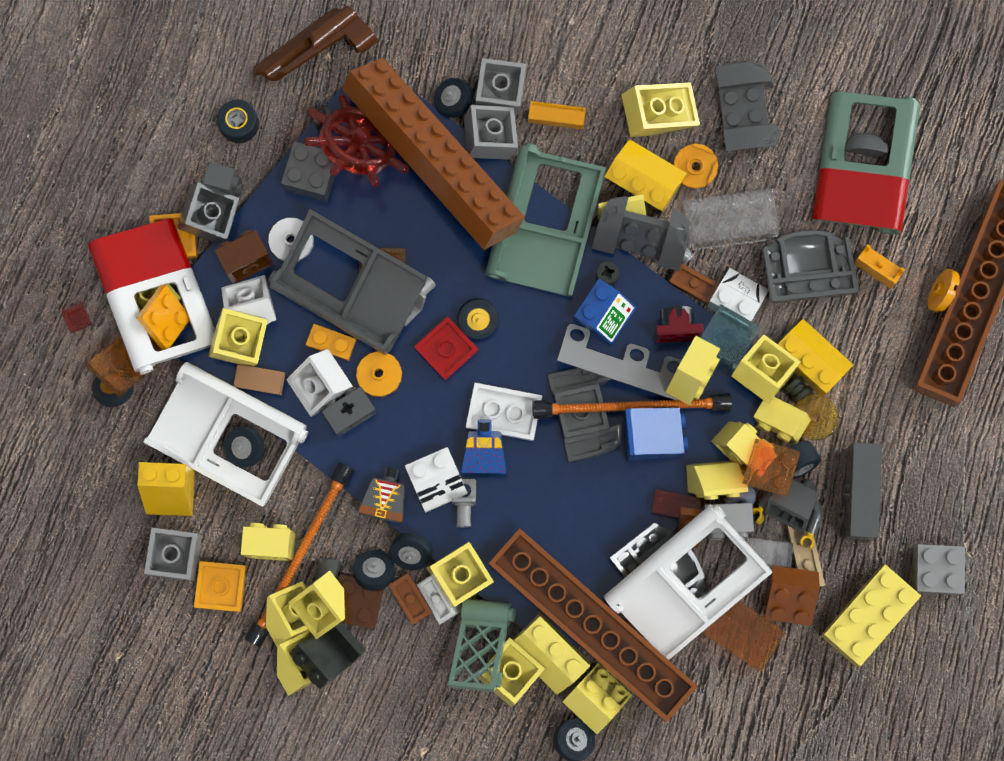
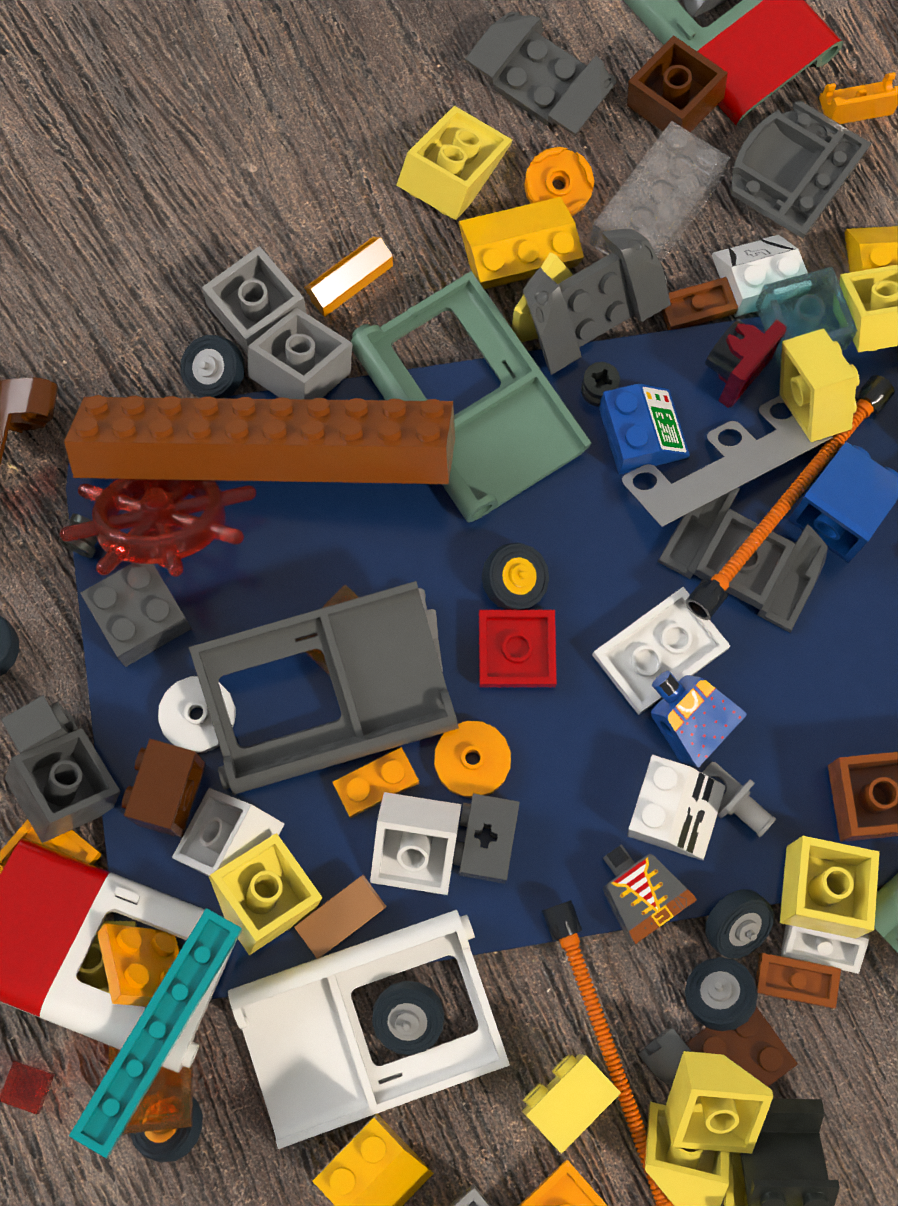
camera: 55 degrees left, 5 degrees down
none -> teal plate [69,908,242,1159]
none -> reddish brown brick [627,35,728,144]

